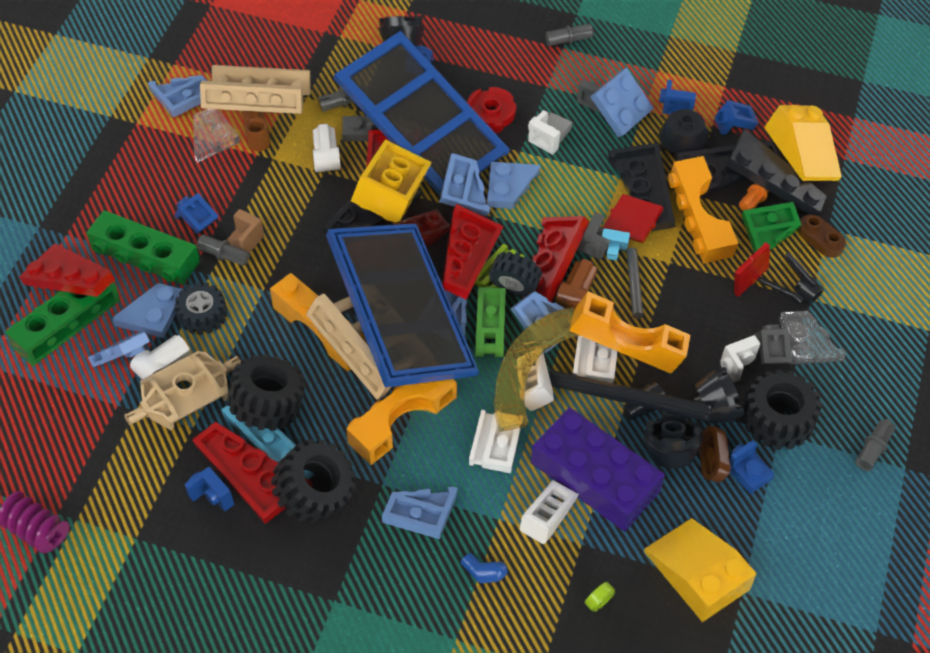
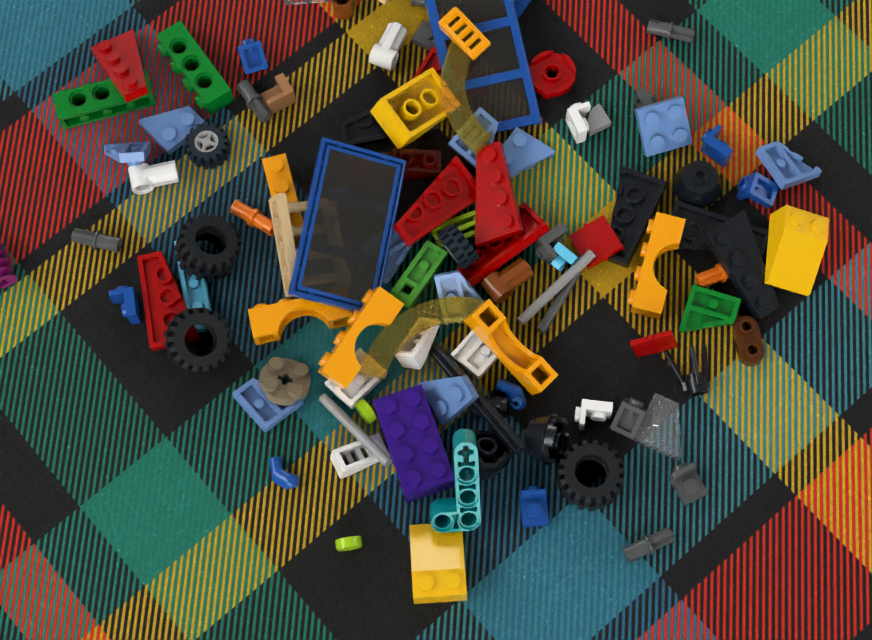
camera: 35 degrees right, 15 degrees up
tan plate [124,351,241,430] -> none
reddish brown plate [699,426,731,483] -> none
none -> dark grey axle [71,228,122,253]
none -> orange pin [230,199,274,236]
none -> dark tan plate [259,357,311,406]
none -> light orange arch [317,286,404,389]
none -> light grey bar [319,394,393,467]
none -> lime tile [355,398,377,424]
none -> medium blue wing [418,375,479,426]
none -> teal beam [429,429,481,533]
none -> light orange slope [438,6,491,61]
none -> clear yellow tile [441,25,492,156]
none -> red wing [475,141,524,248]
none -> blue arm [495,378,526,410]
none -> light grey bar [517,249,596,325]
none -> dark grey bracket [669,462,708,507]
none -> medium blue wing [755,141,822,190]

